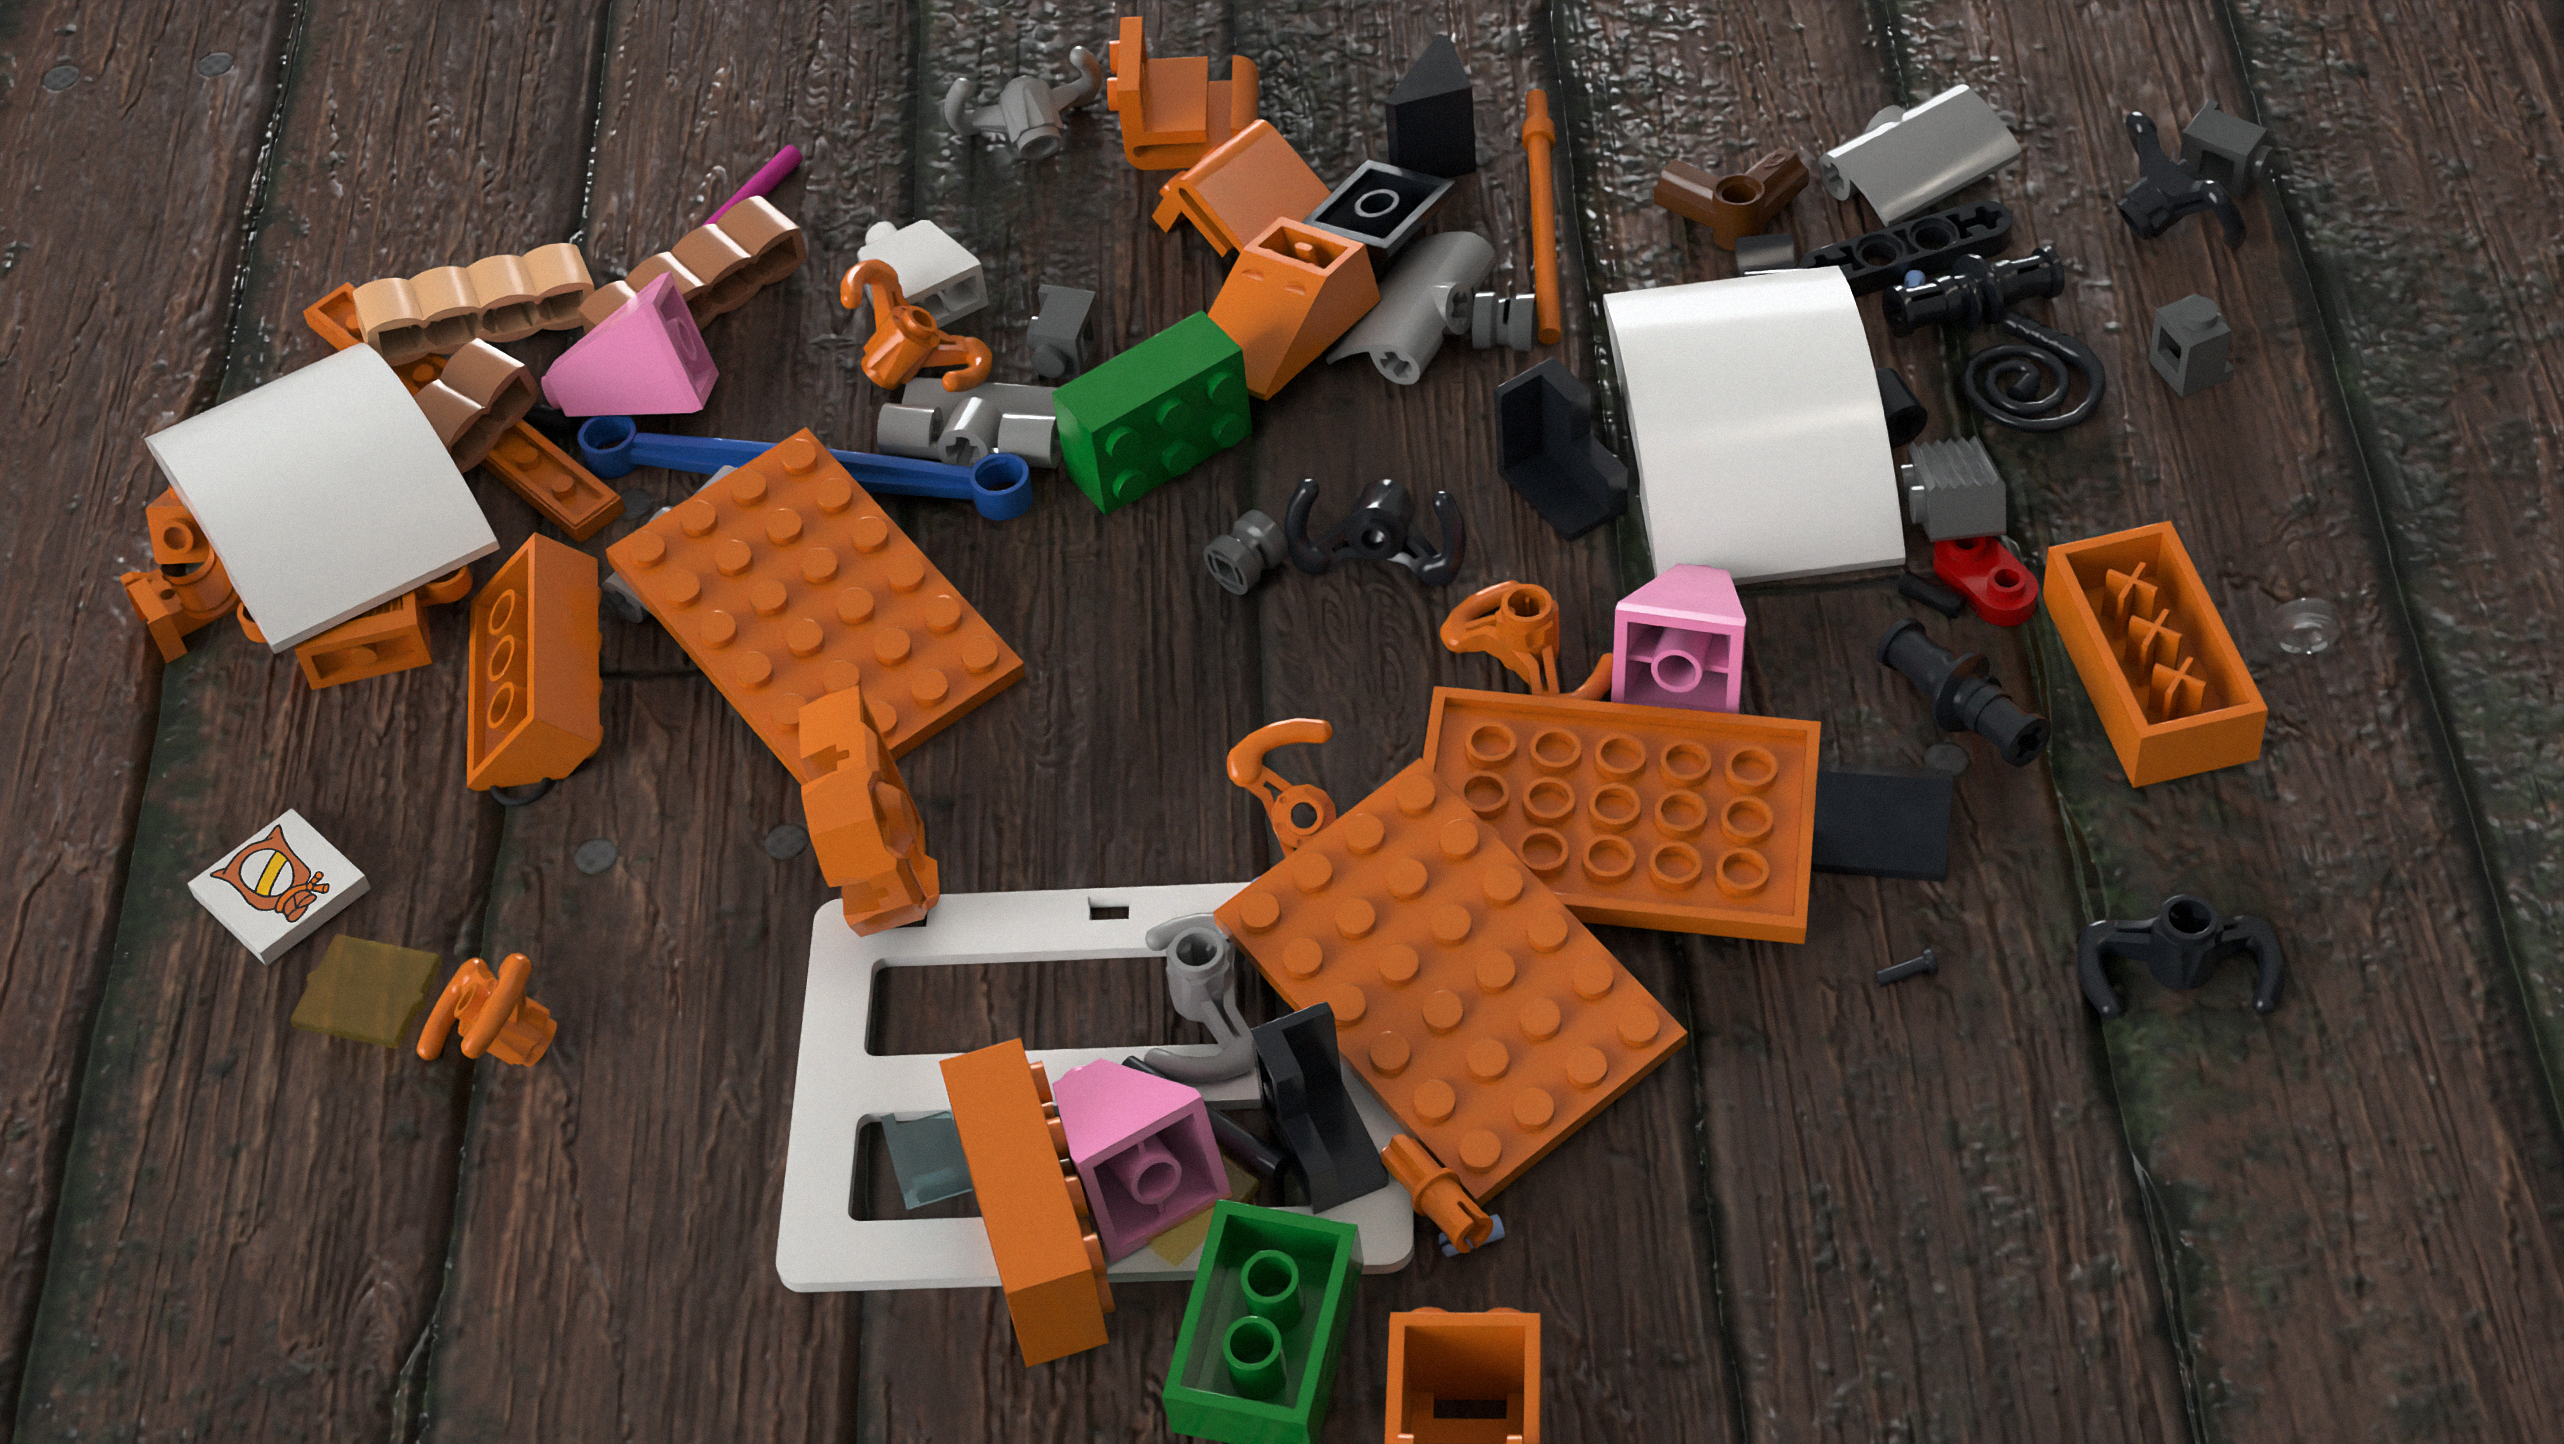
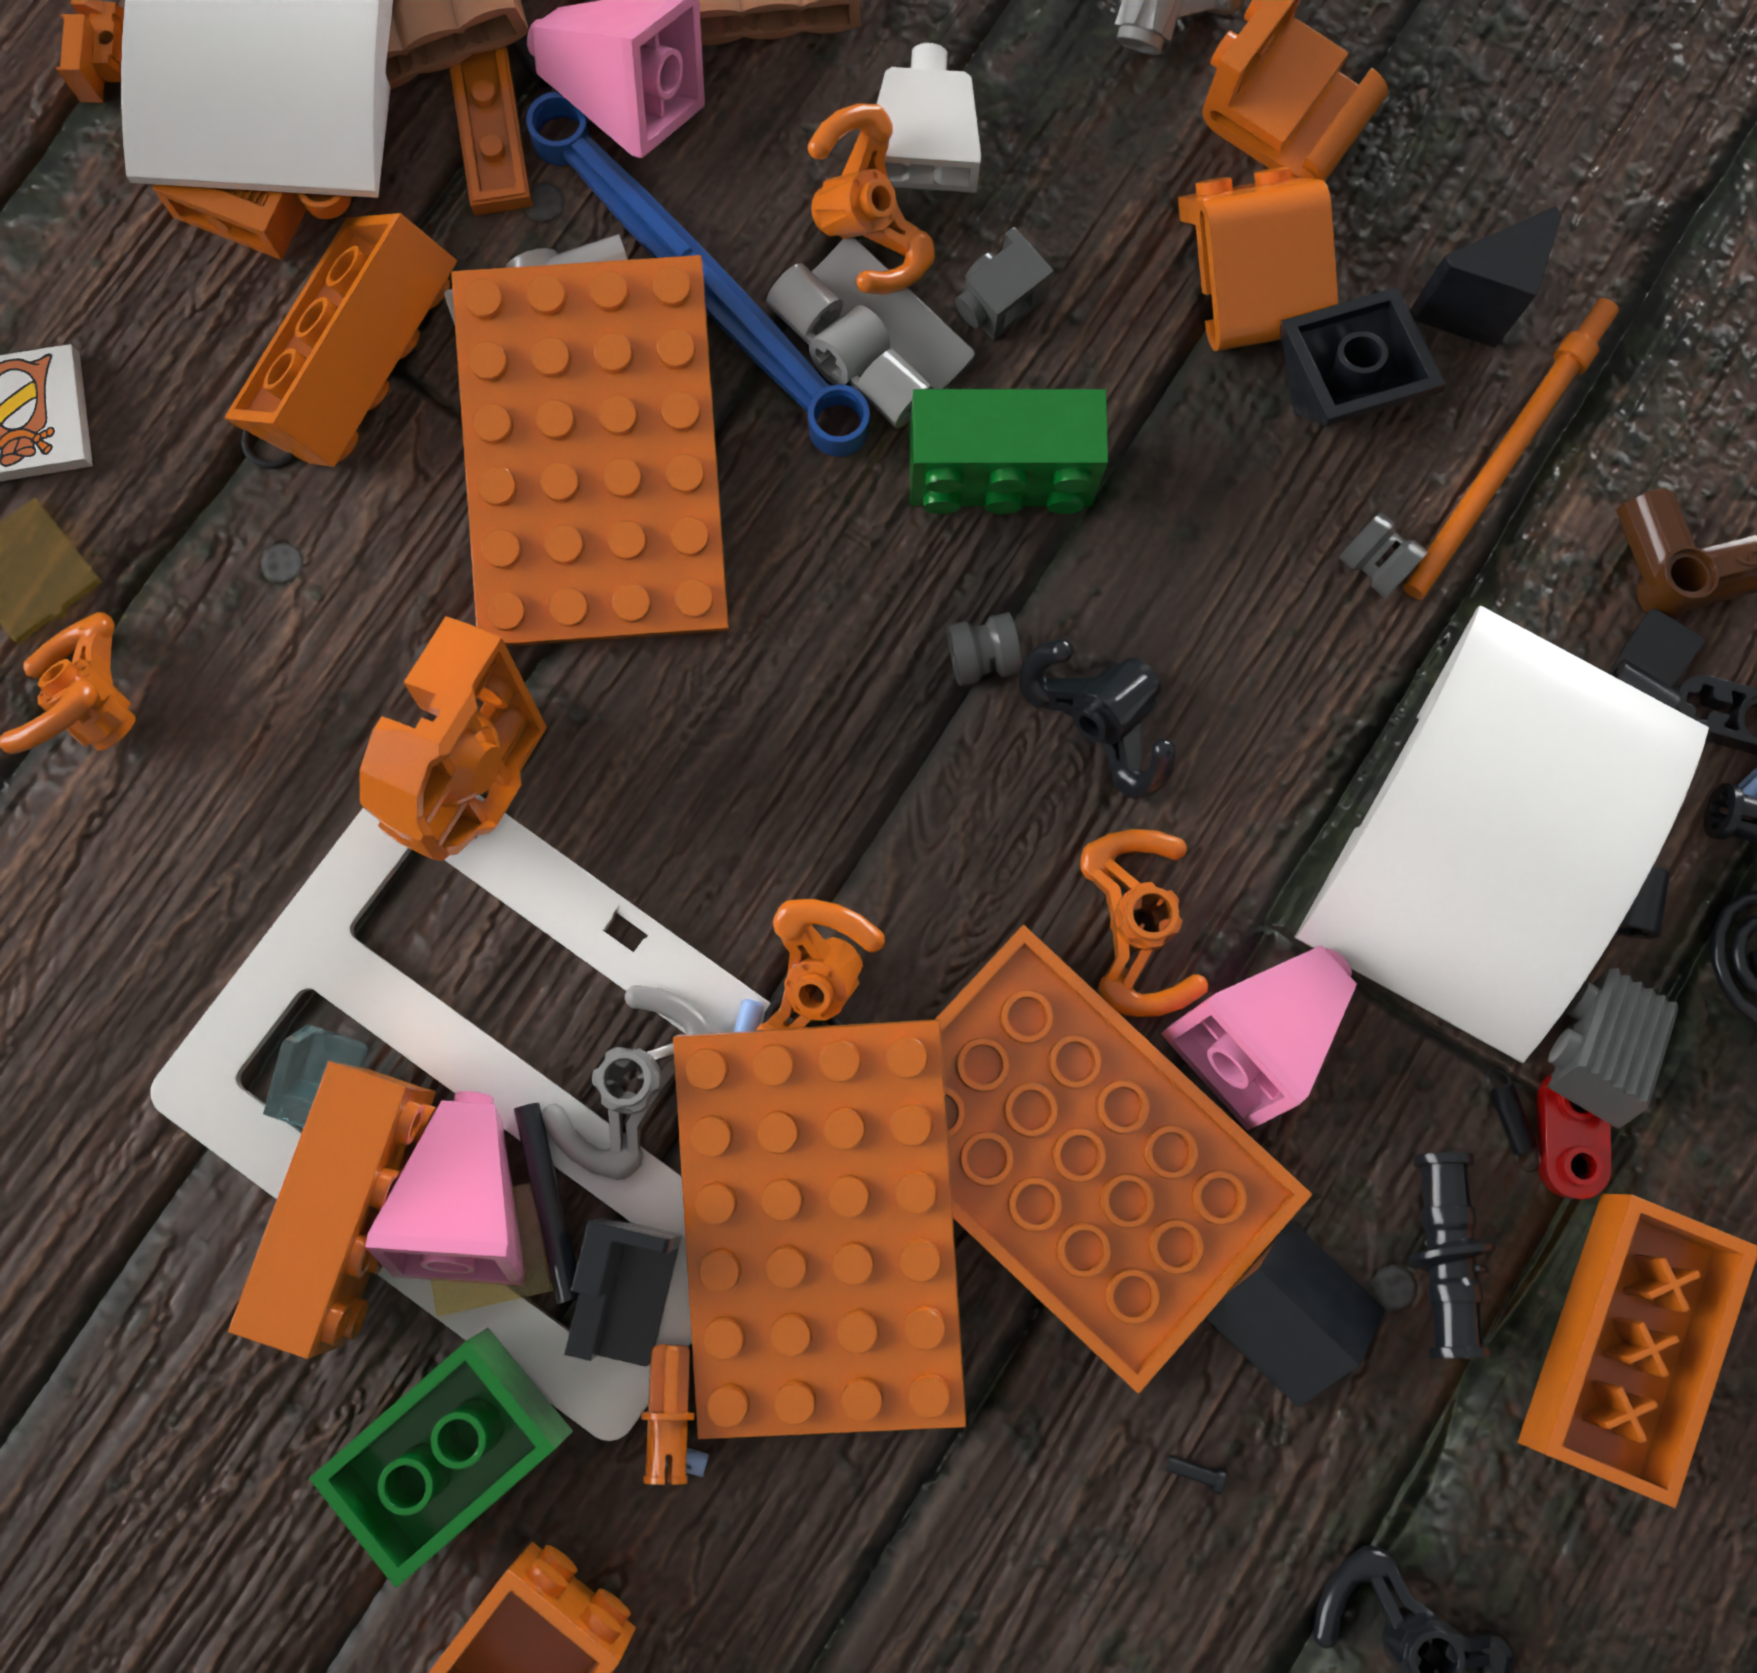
camera: 25 degrees right, 30 degrees up
orange slope [1208,216,1381,401] -> none
light grey panel [1326,231,1497,385] -> none
black panel [1494,356,1628,542] -> none

